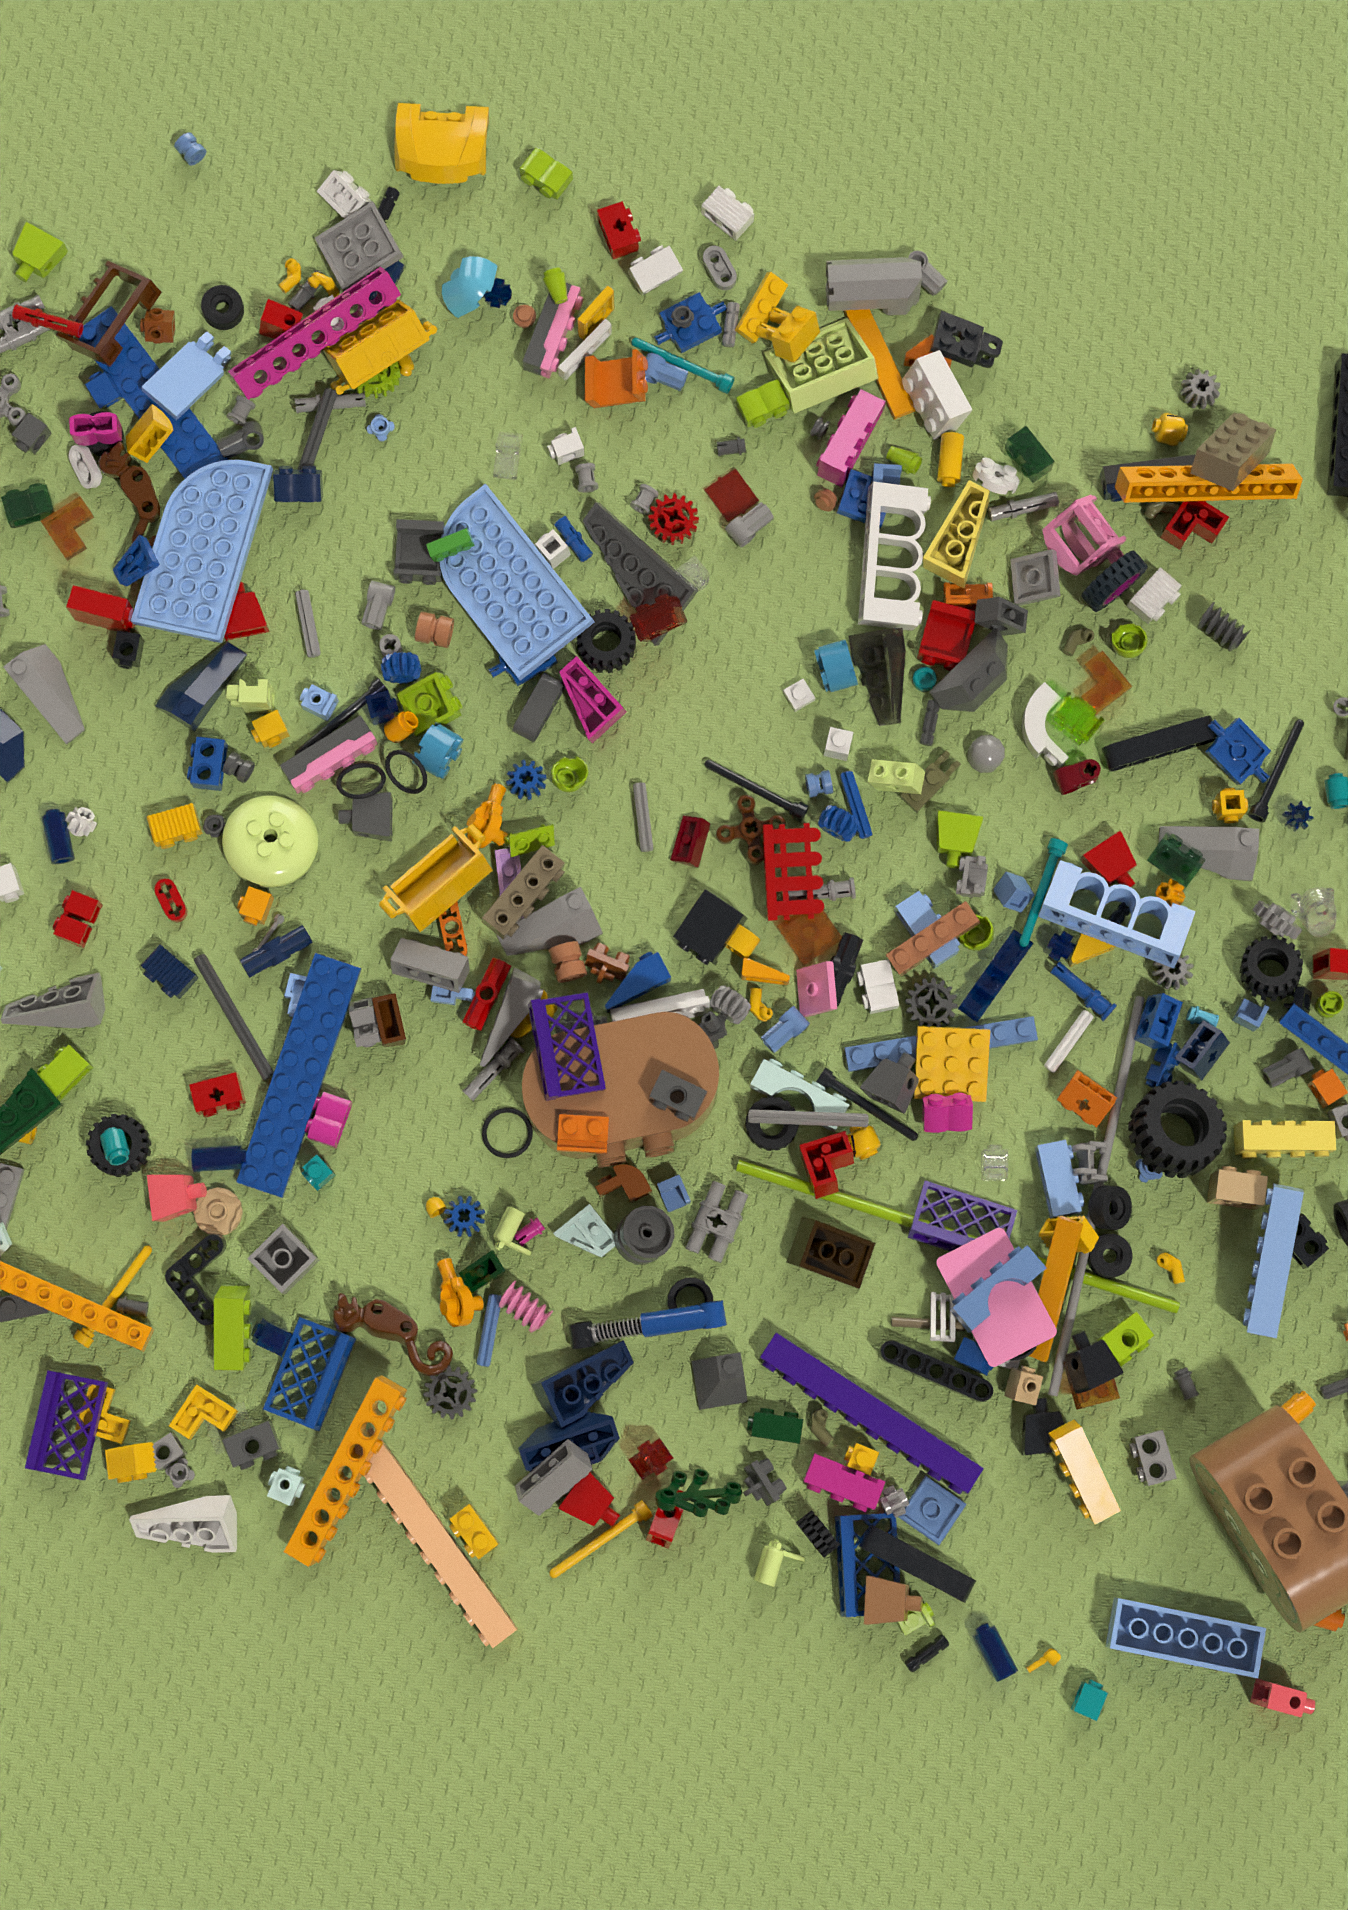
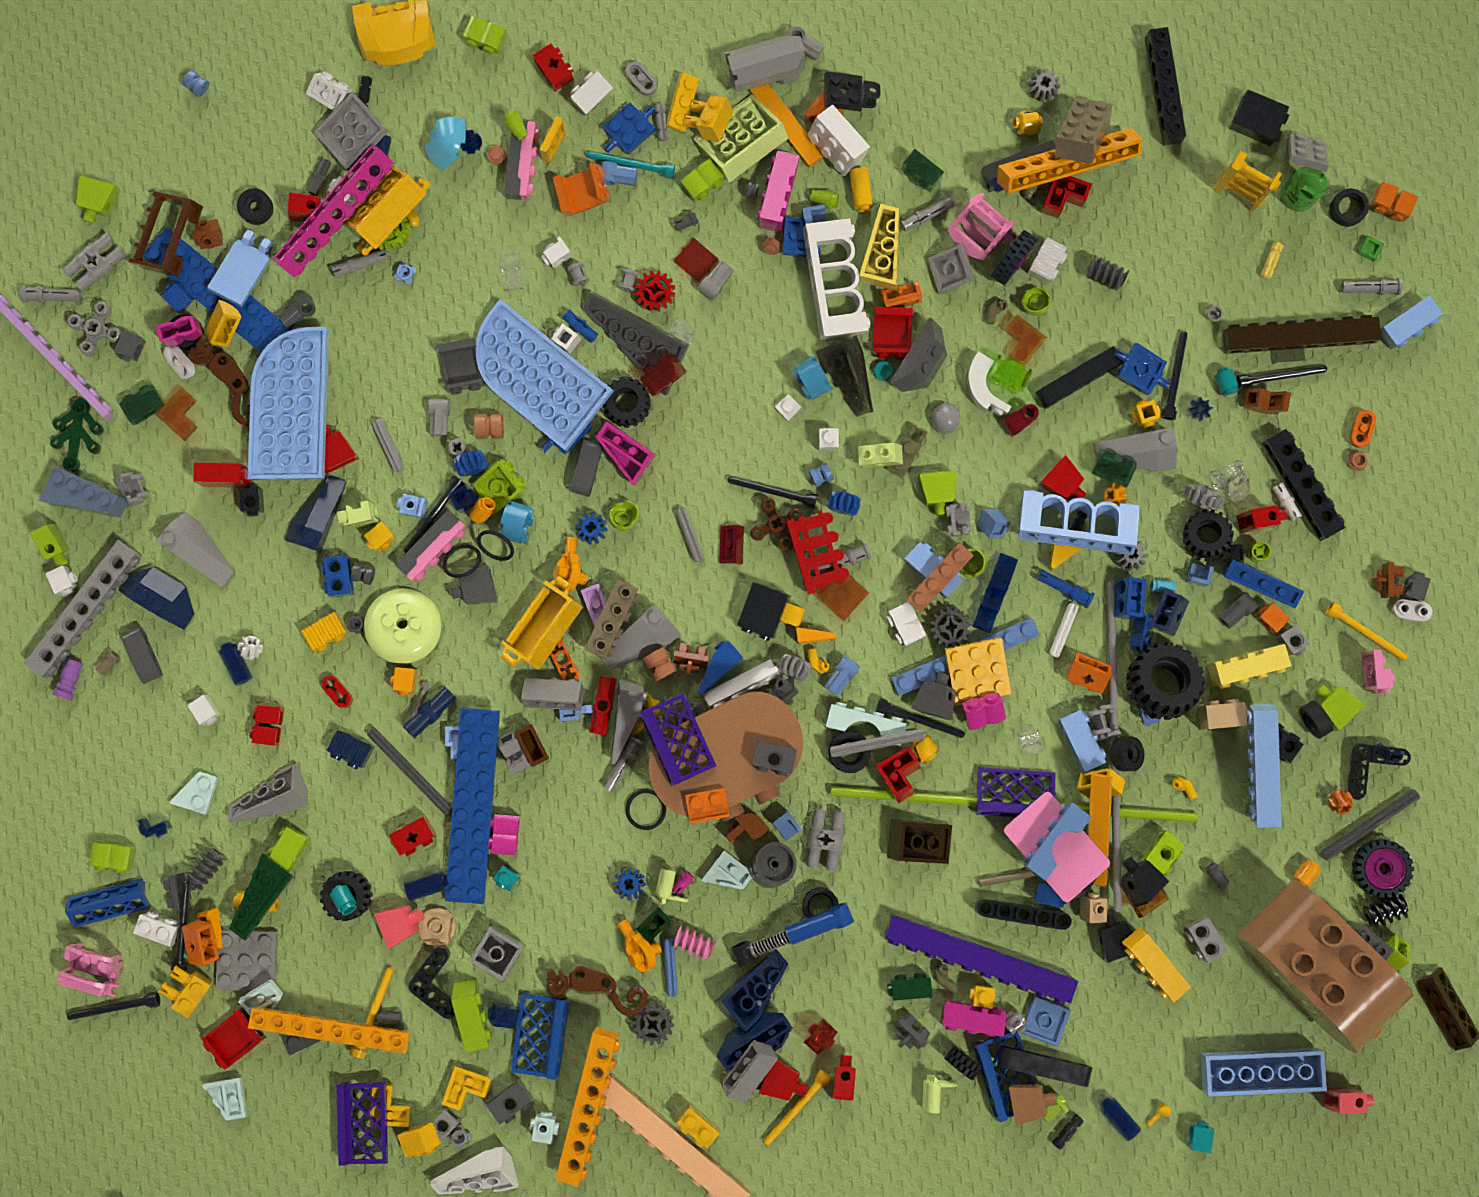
camera: 10 degrees left, 5 degrees up
red pin [12,304,84,338] -> none
blue wing [113,535,160,587] -> none
light grey bush [226,395,255,426] -> none
dark blue brick [273,466,323,502] -> none
yellow arm [278,258,301,294] -> none
dark grey axle [297,388,337,470] -> none
yellow arm [308,272,340,298] -> none
yellow hinge [425,1197,447,1218] -> none
bright green piece [426,528,475,562] -> none
lime hinge [504,824,555,857] -> none
white tile [558,319,612,381] -> none
dark green plant [655,1469,742,1517] -> none
dark grey plate [671,306,694,328] -> none
dark grey slope [692,1352,748,1410] -> none
white brick [701,186,754,241] -> none
bright pink plate [796,961,837,1017] -> none
black piece [830,932,863,1007] -> none
blue axle [840,771,872,839] -> none
dark grey axle [920,700,939,746] -> none
white tile [930,1292,955,1342] -> none
white plate [972,458,1019,495] -> none
dark grey brick [975,597,1028,636] -> none
teal piece [1019,838,1068,947] -> none
clear blue gear [1046,931,1076,961] -> none
black tyre [1088,1233,1133,1278] -> none

